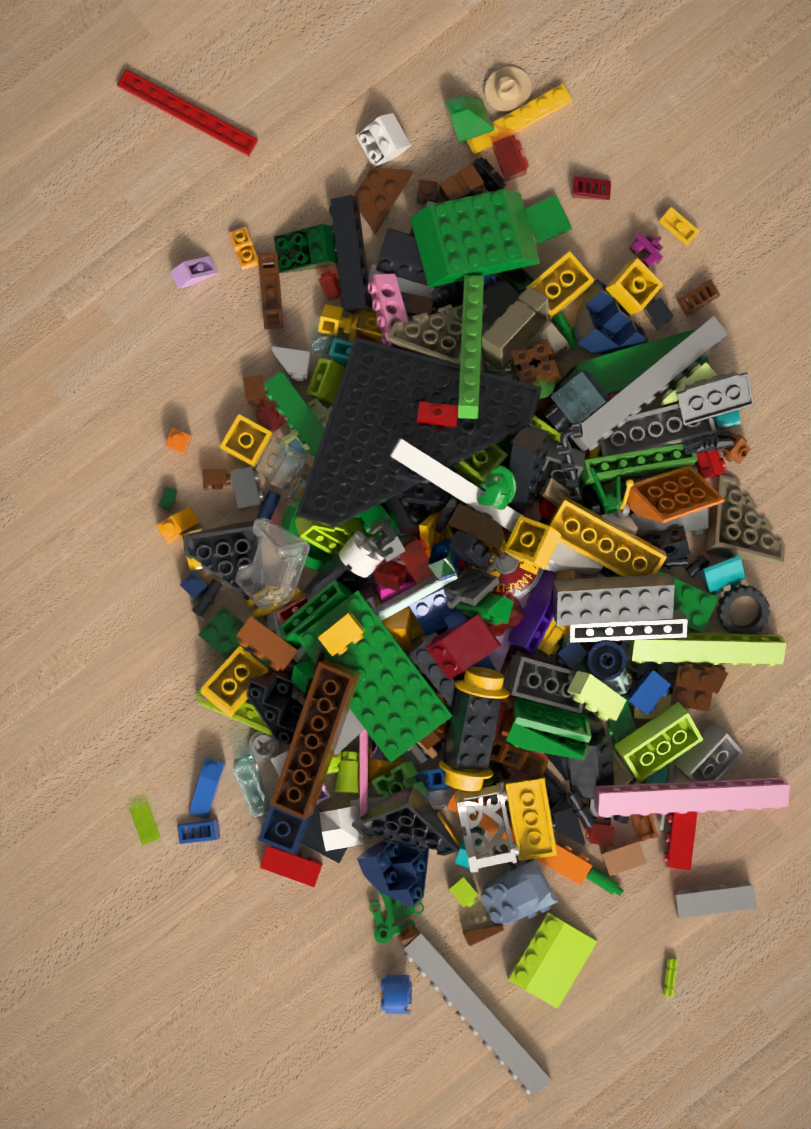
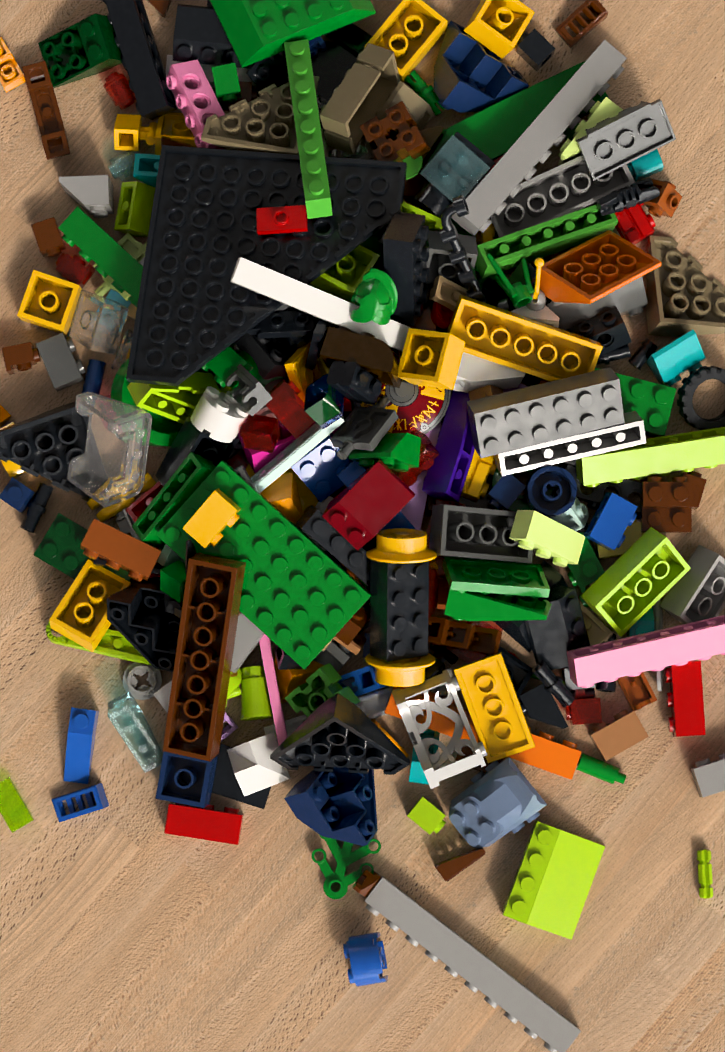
camera: 10 degrees left, 0 degrees up
none -> green brick [211,63,242,103]

